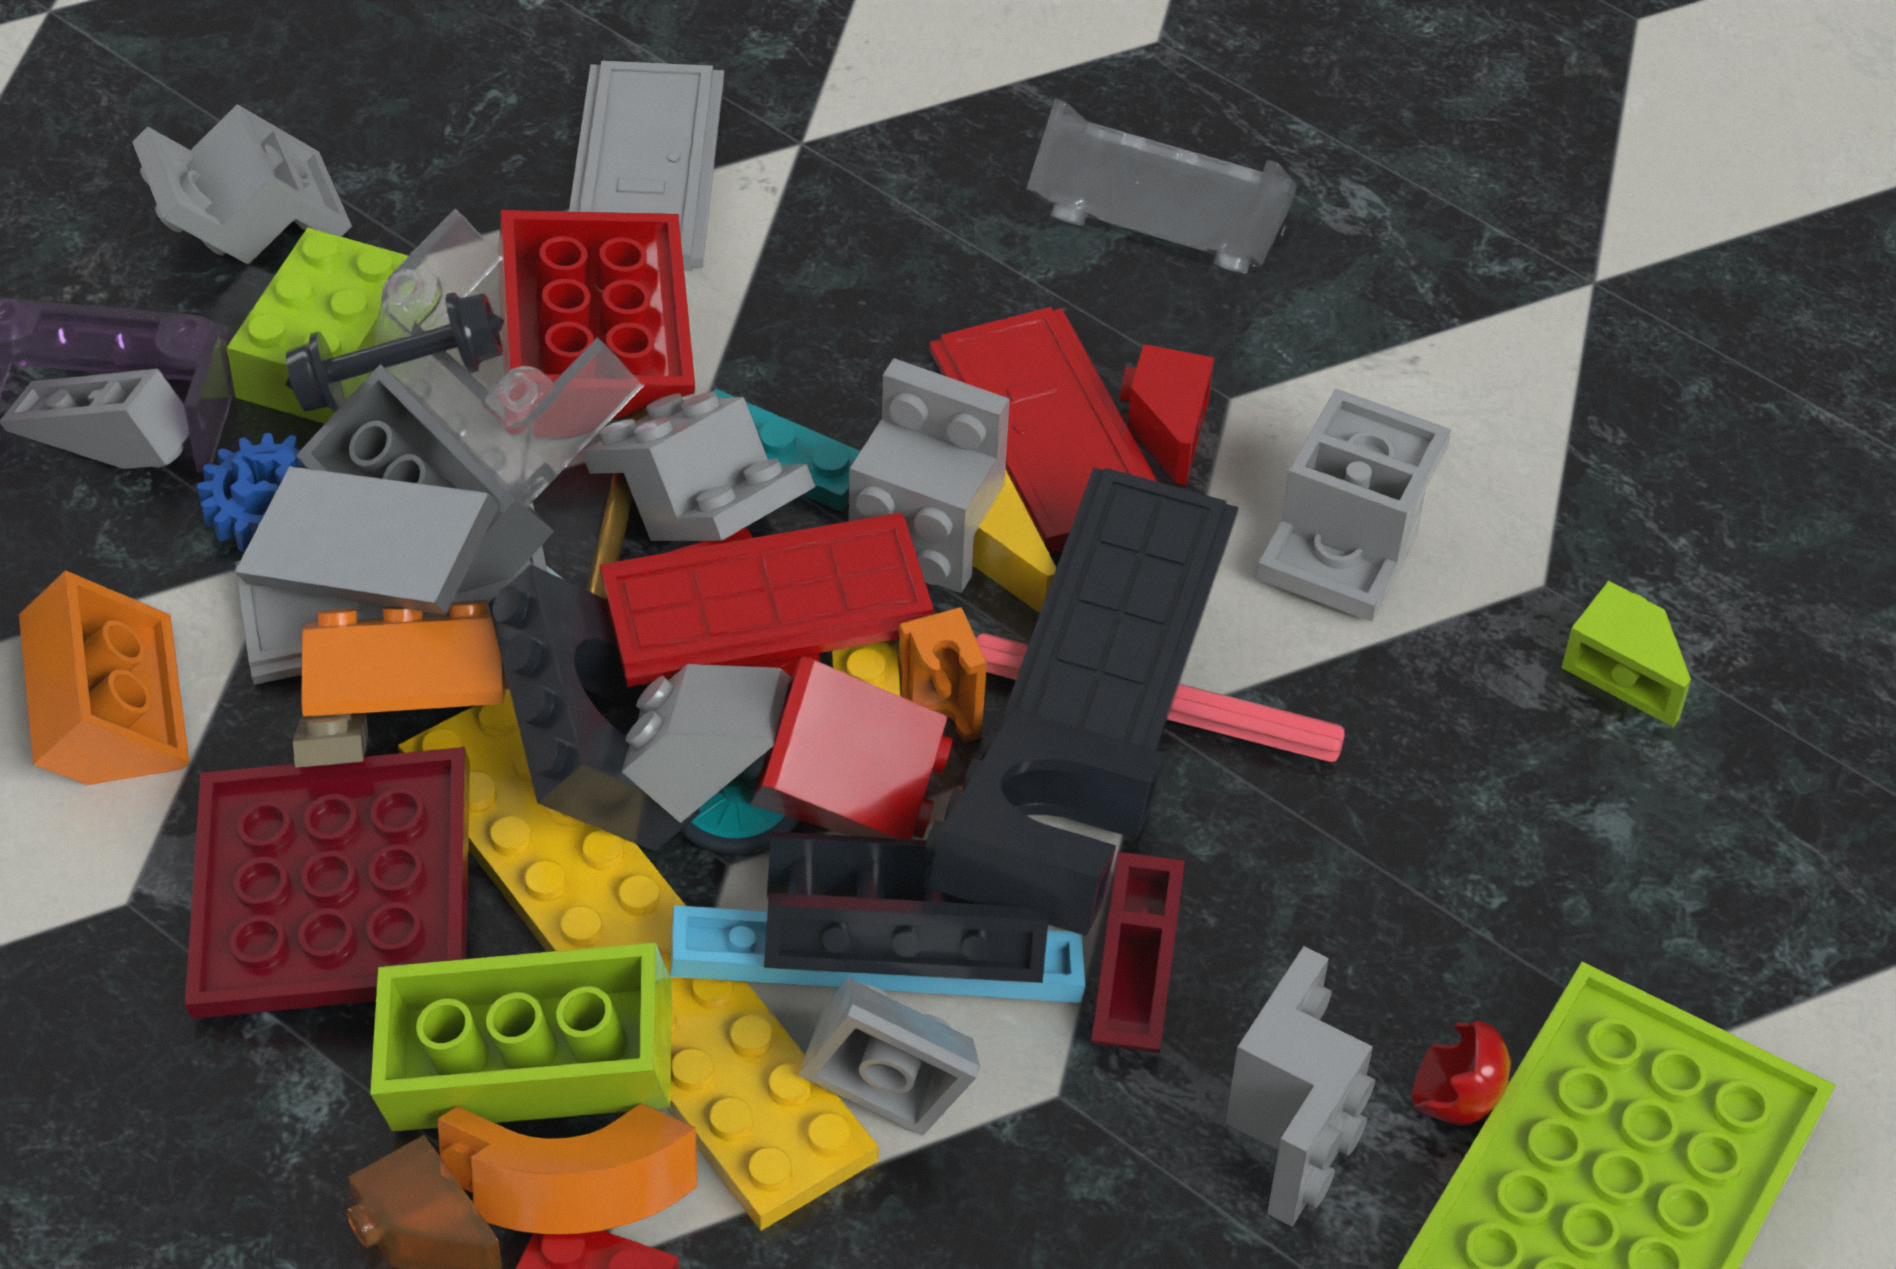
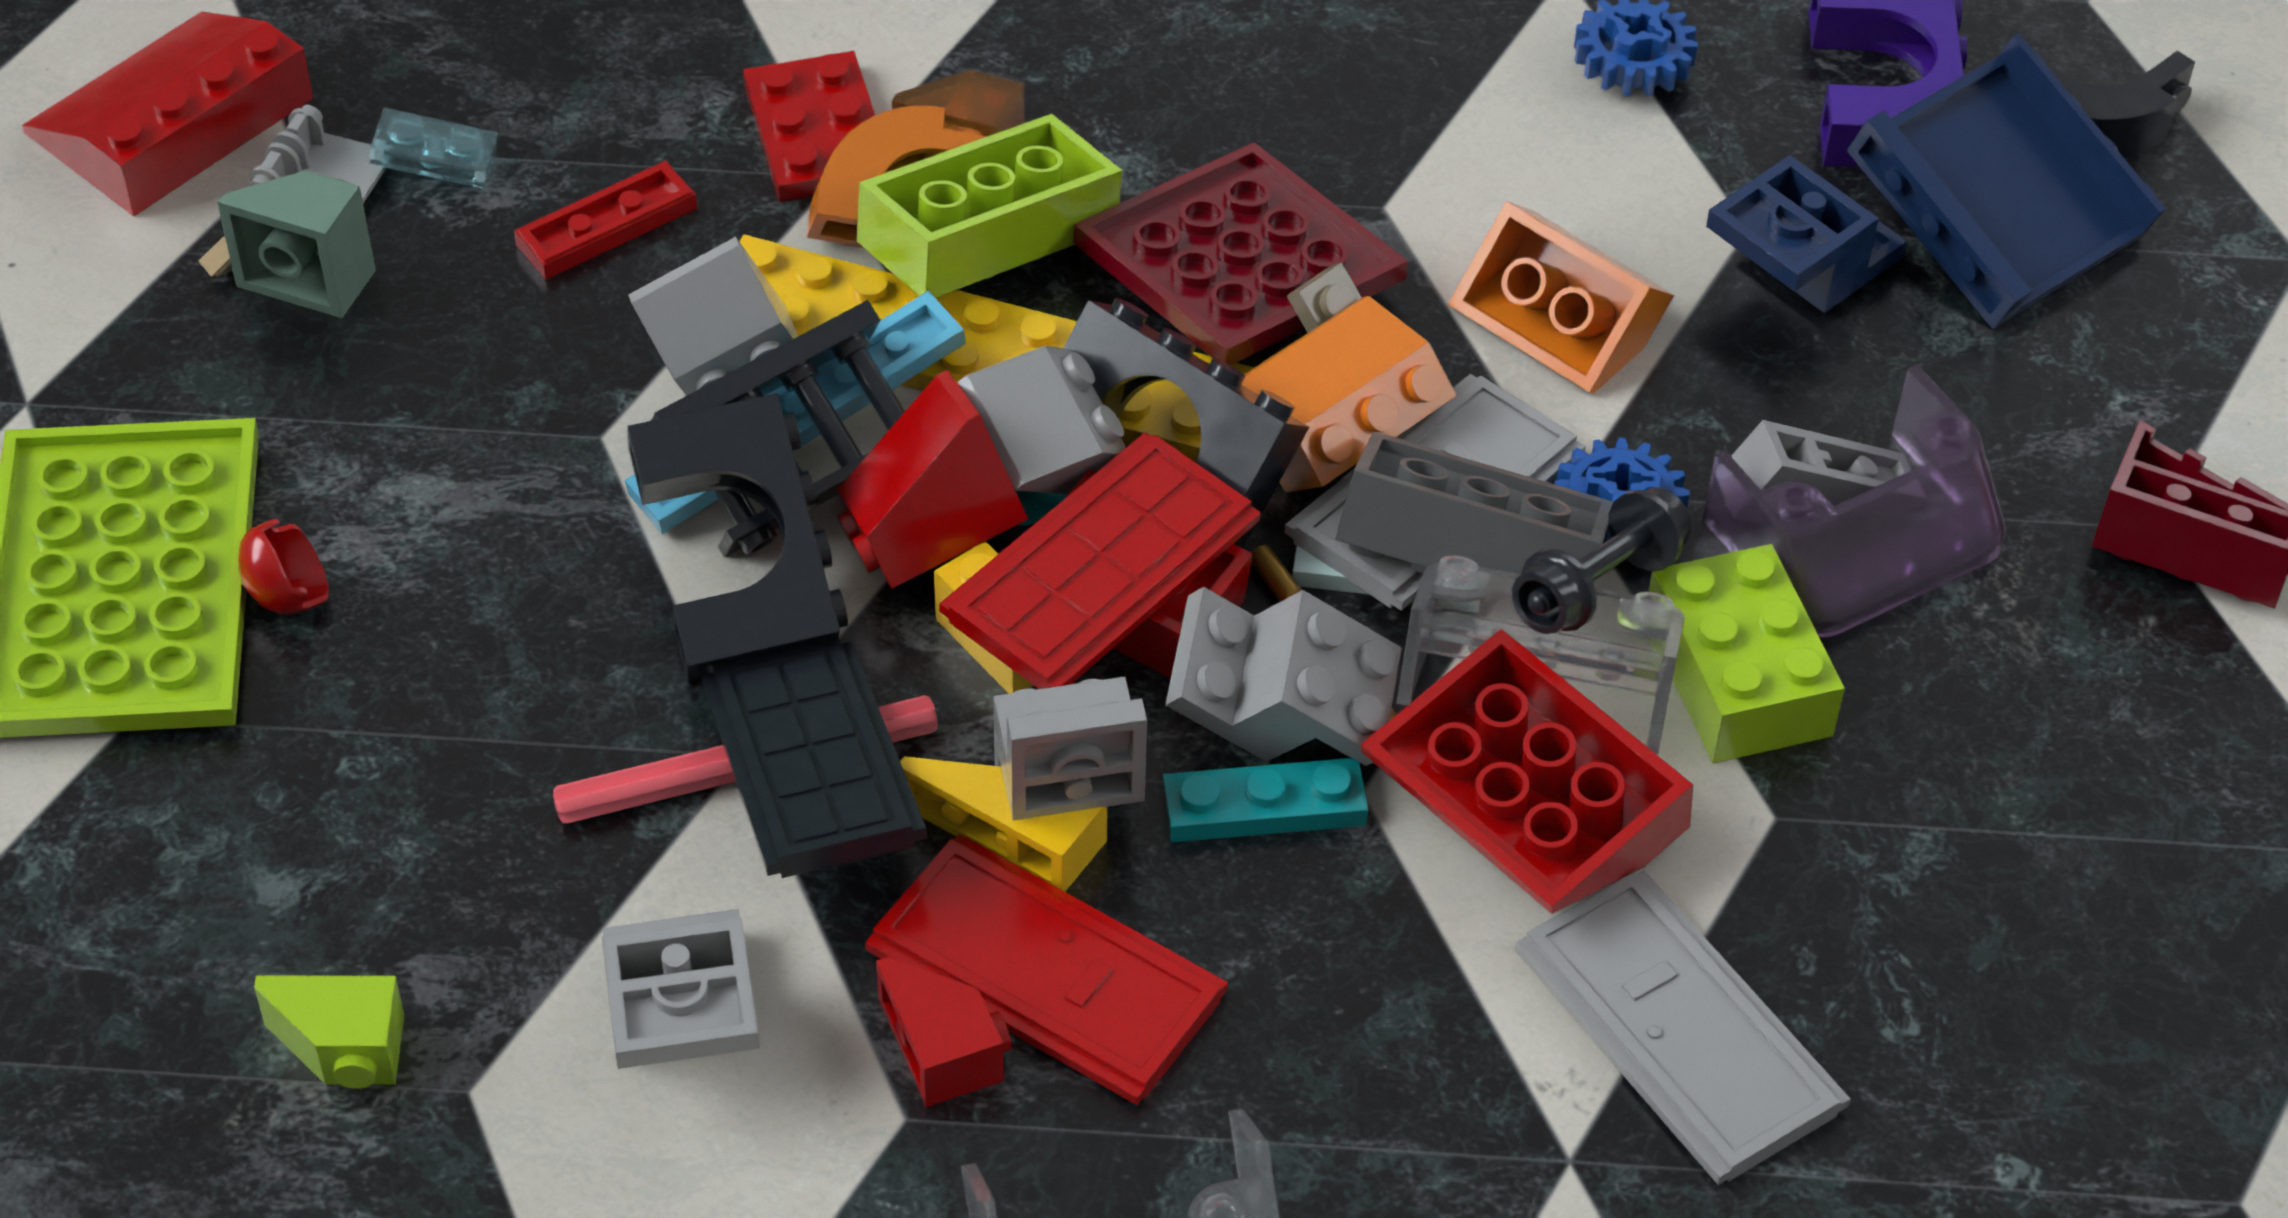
camera: 145 degrees right, 0 degrees up
light grey bracket [132,104,352,264] -> none
tile [235,466,499,615] -> none
orange hinge [898,607,987,743] -> none
dark red slope [1091,852,1185,1053] -> none
light grey bracket [1226,946,1375,1227] -> none

